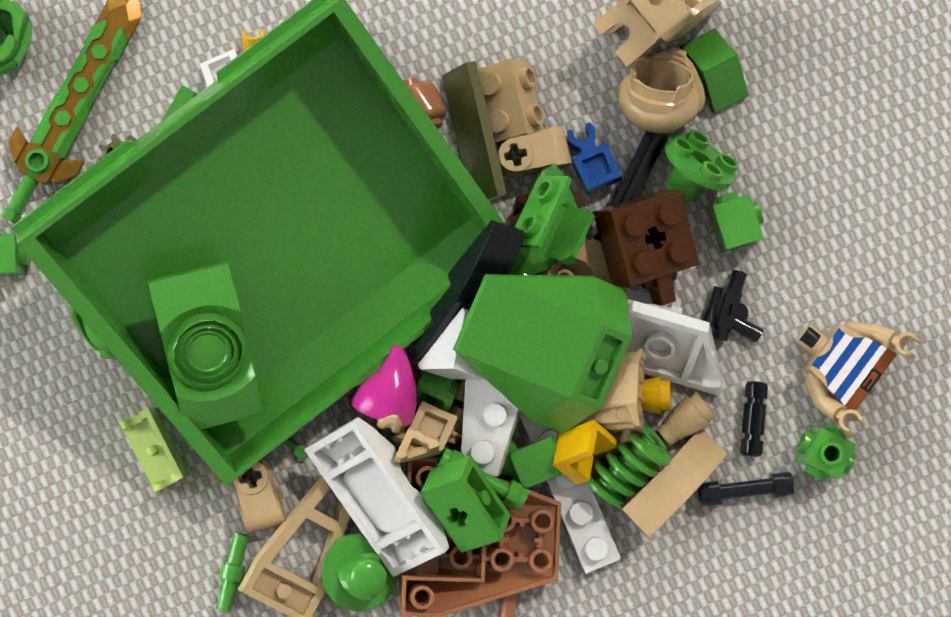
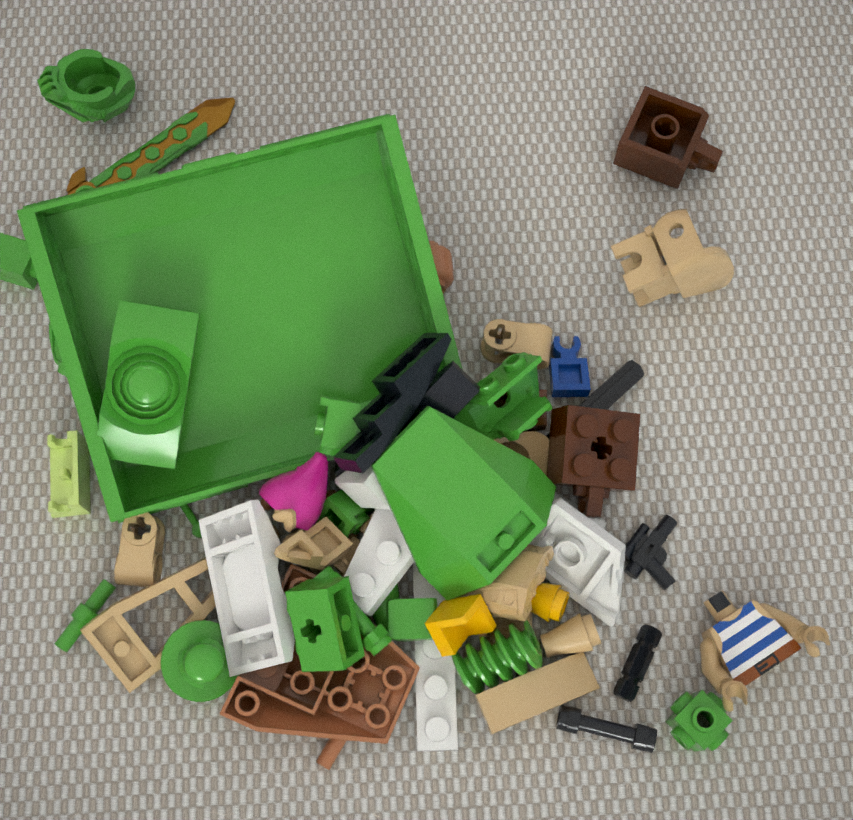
camera: 25 degrees right, 15 degrees down
olive piece [442,61,507,201] -> none
tan bracket [478,59,544,145] -> none
tan helmet [619,47,706,134] -> none
bright green plate [665,129,739,202] -> none
bright green slope [680,29,749,114] -> none
bright green brick [707,191,764,253] -> none
none -> bright green brick [314,395,361,456]
none -> black slope [333,333,452,473]

